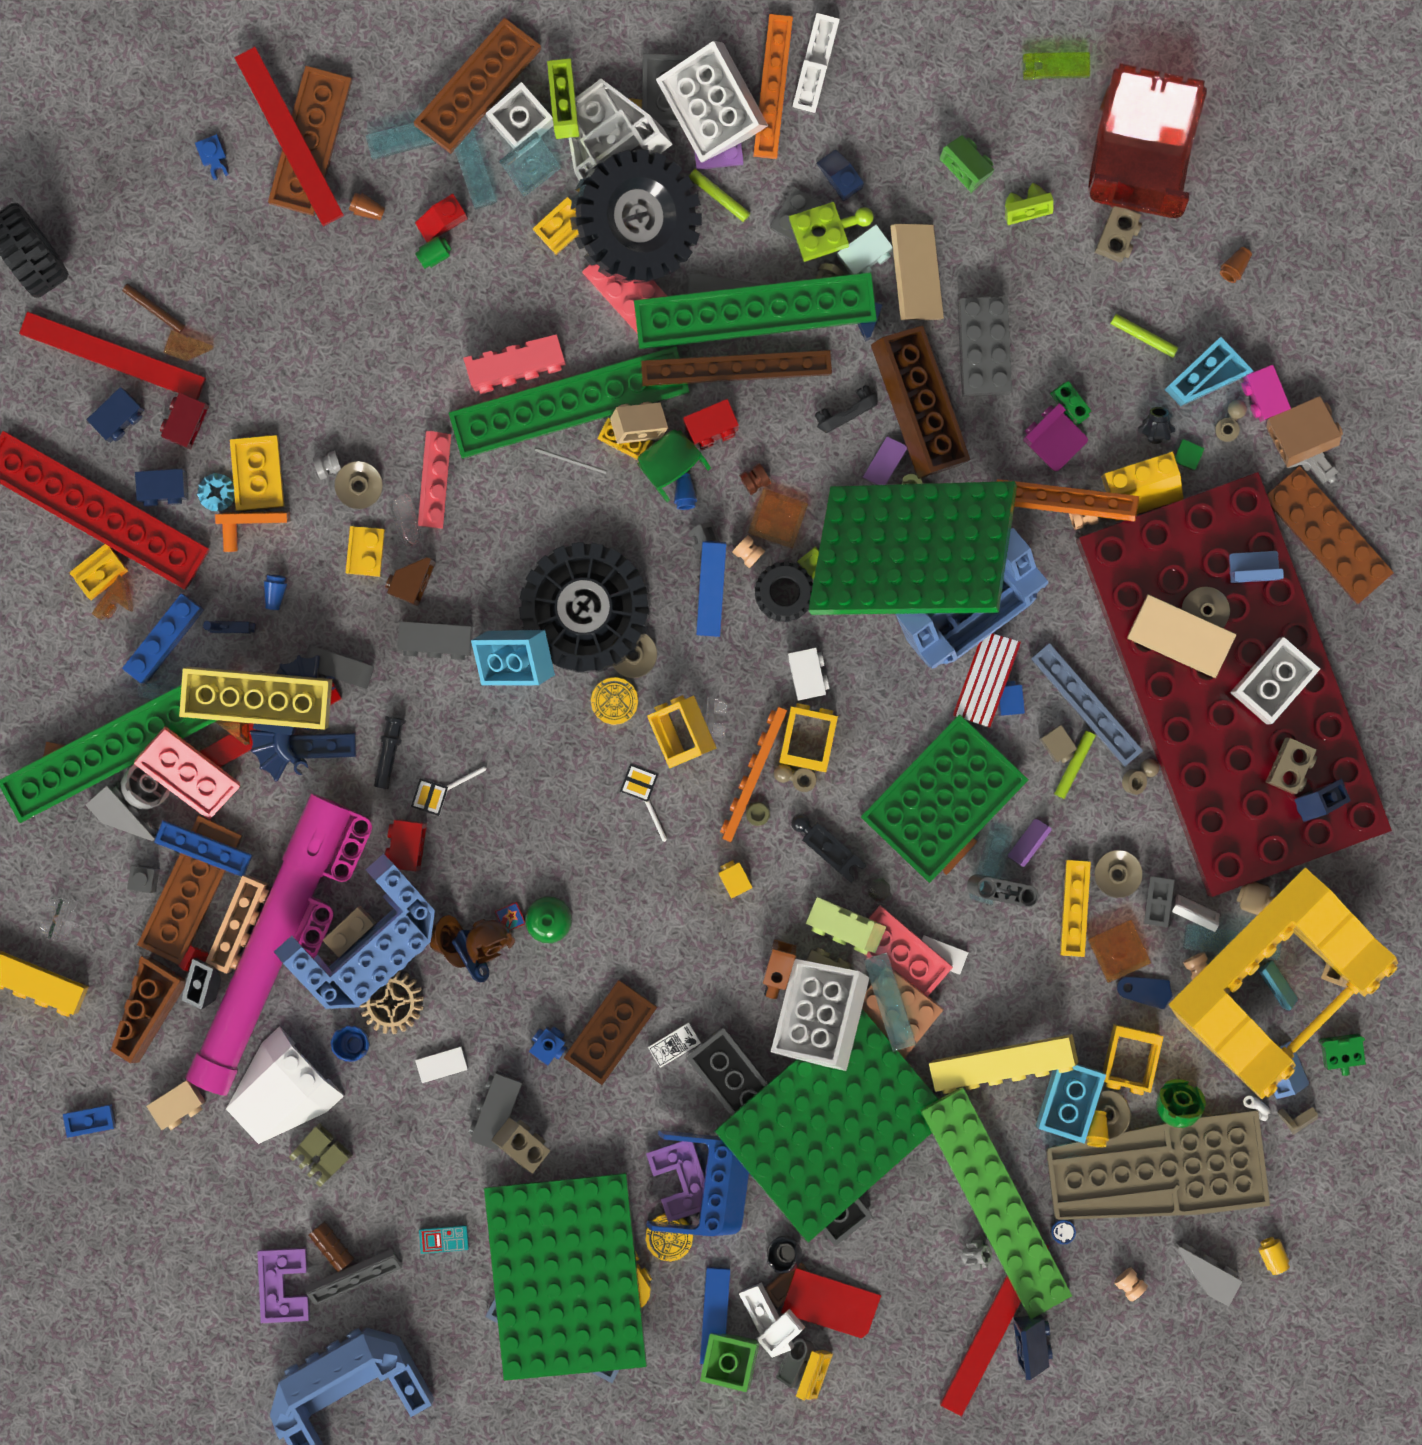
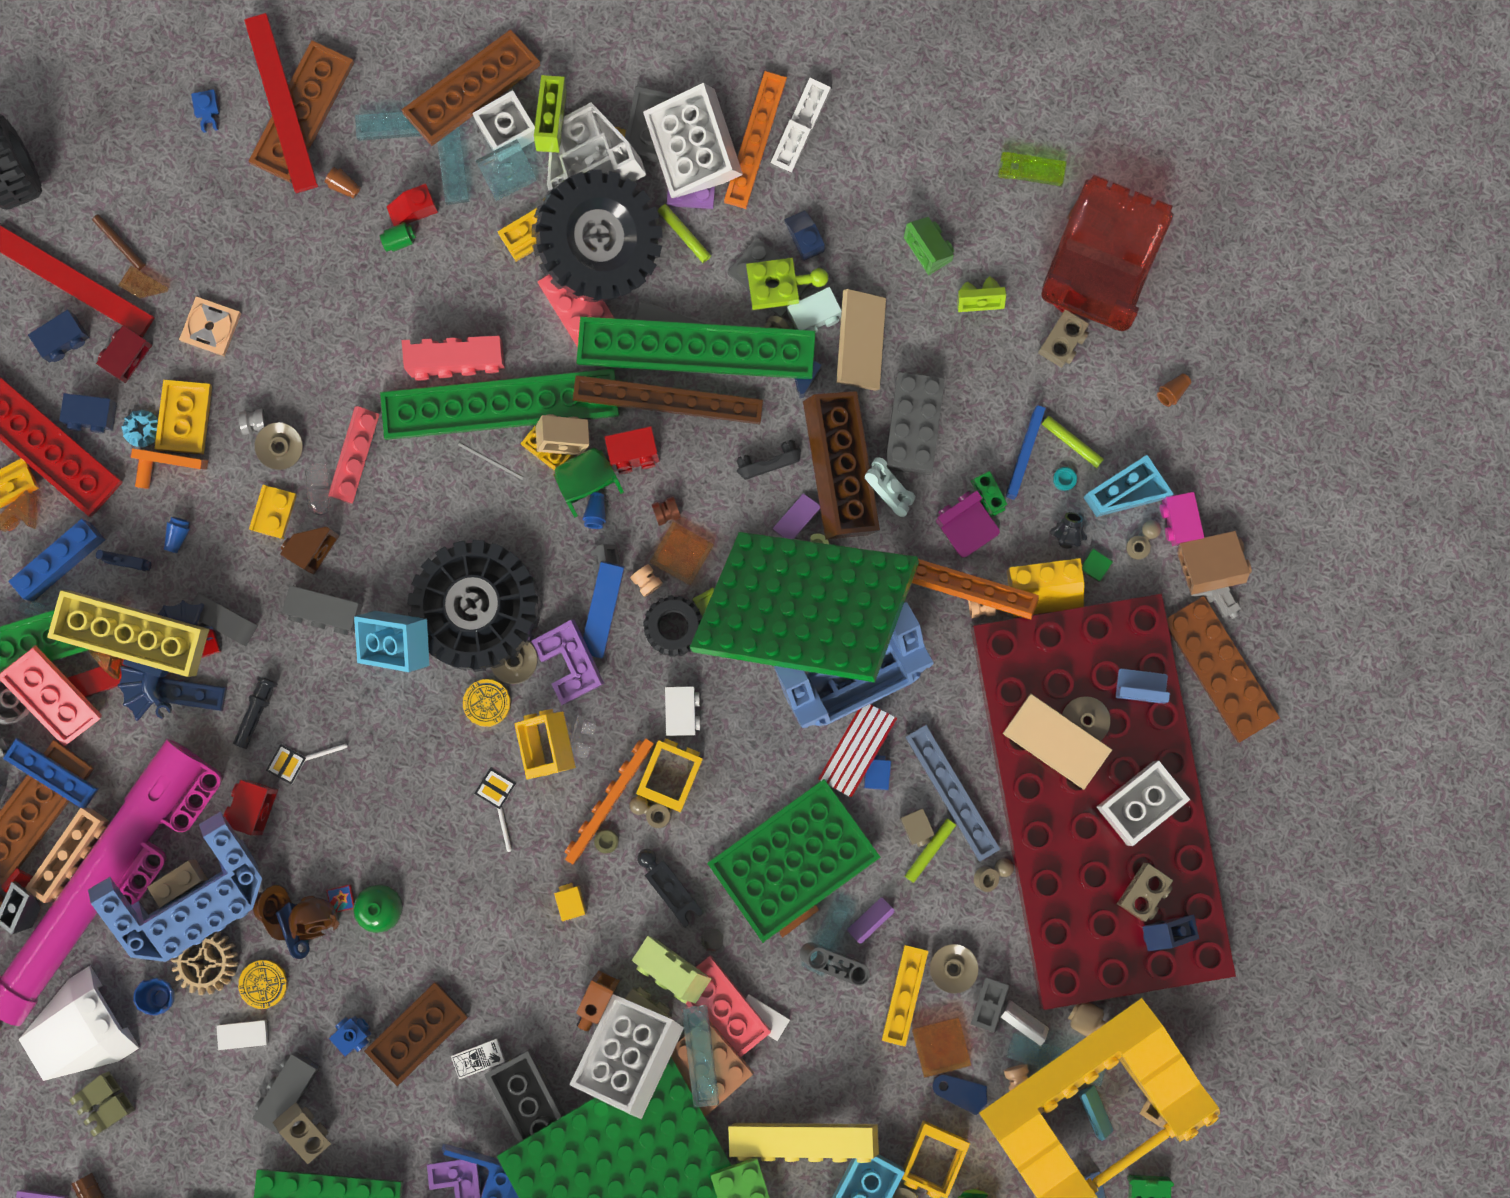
camera: 10 degrees right, 5 degrees down
none -> light nougat piece [179,297,241,356]
none -> yellow tile [238,960,288,1009]
none -> medium lavender plate [531,620,605,705]
none -> light aqua plate [865,457,916,517]
none -> blue tile [1006,405,1046,500]
none -> teal tile [1053,467,1077,491]

